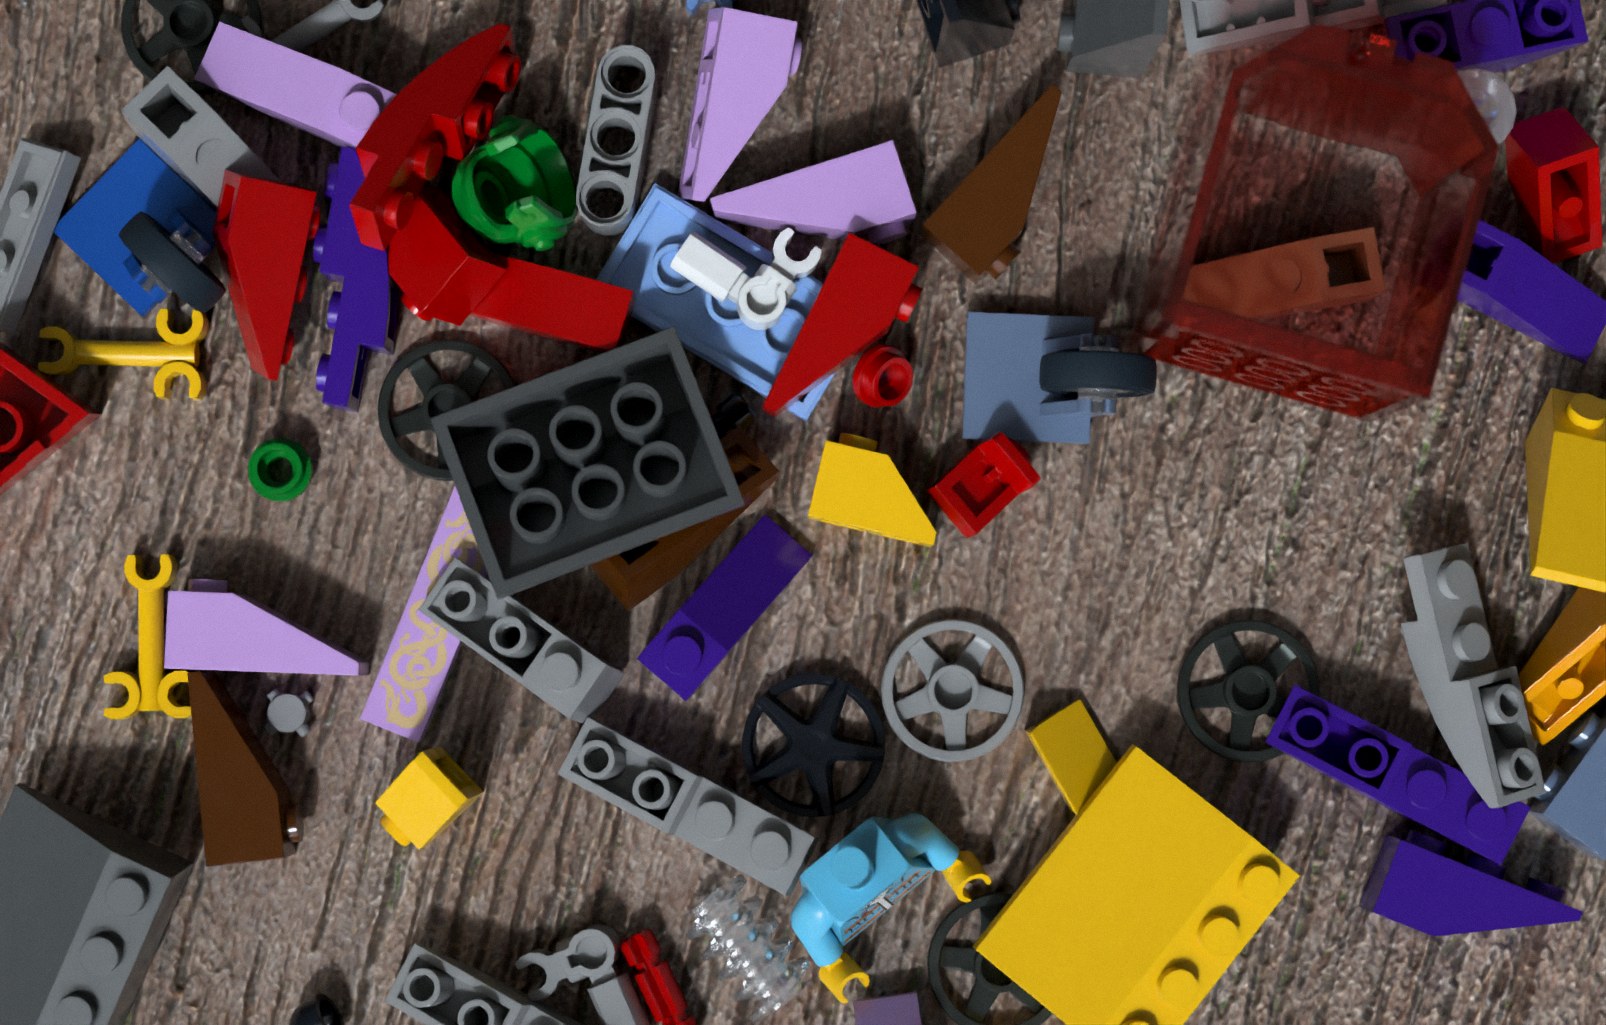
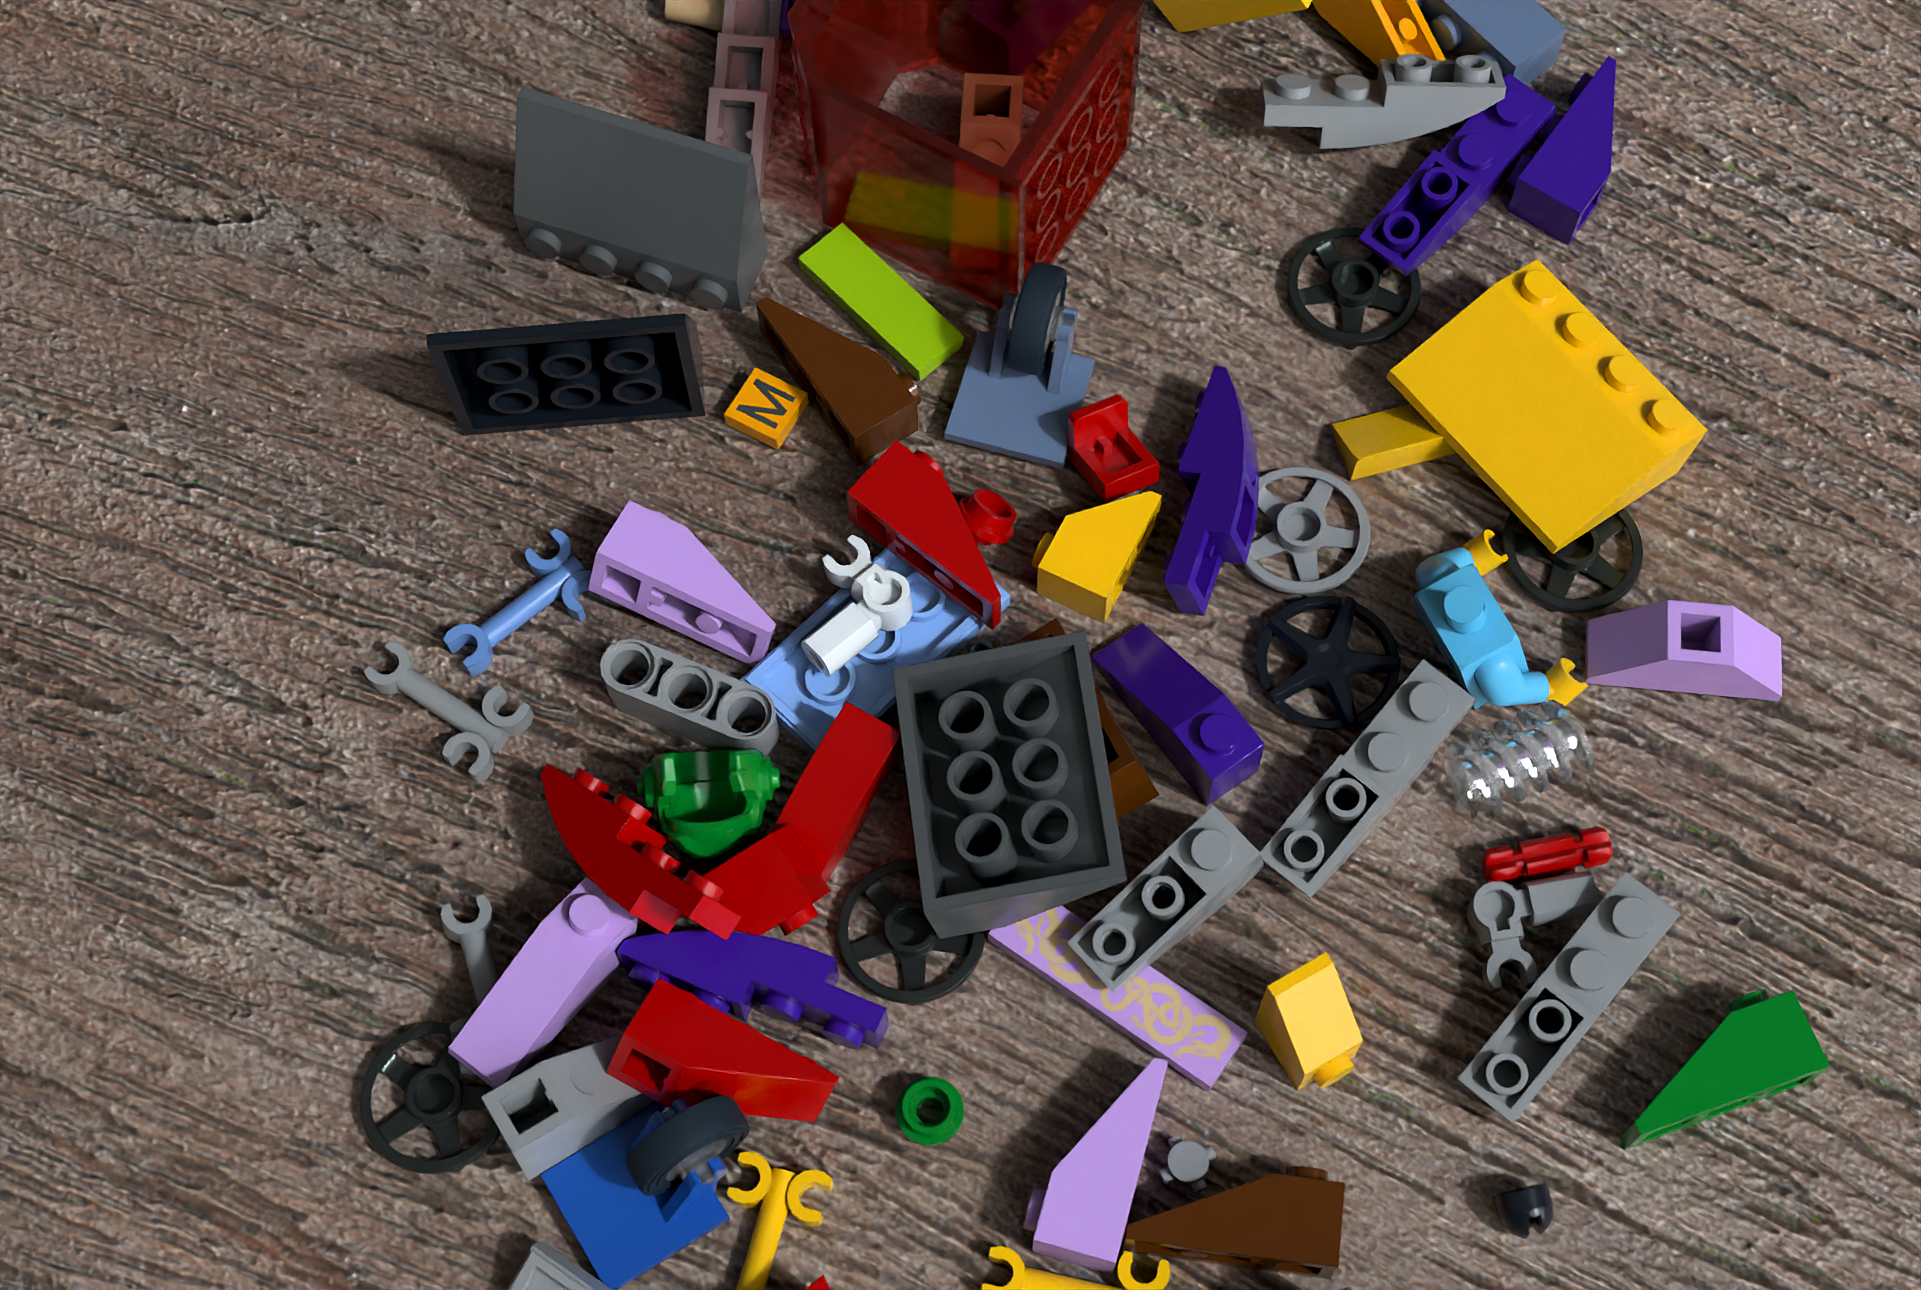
camera: 75 degrees left, 20 degrees down
lavender slope [710,140,917,246] -> none
none -> light orange tile [724,367,809,450]
none -> lime tile [798,223,964,382]
none -> dark purple slope [1162,366,1259,616]

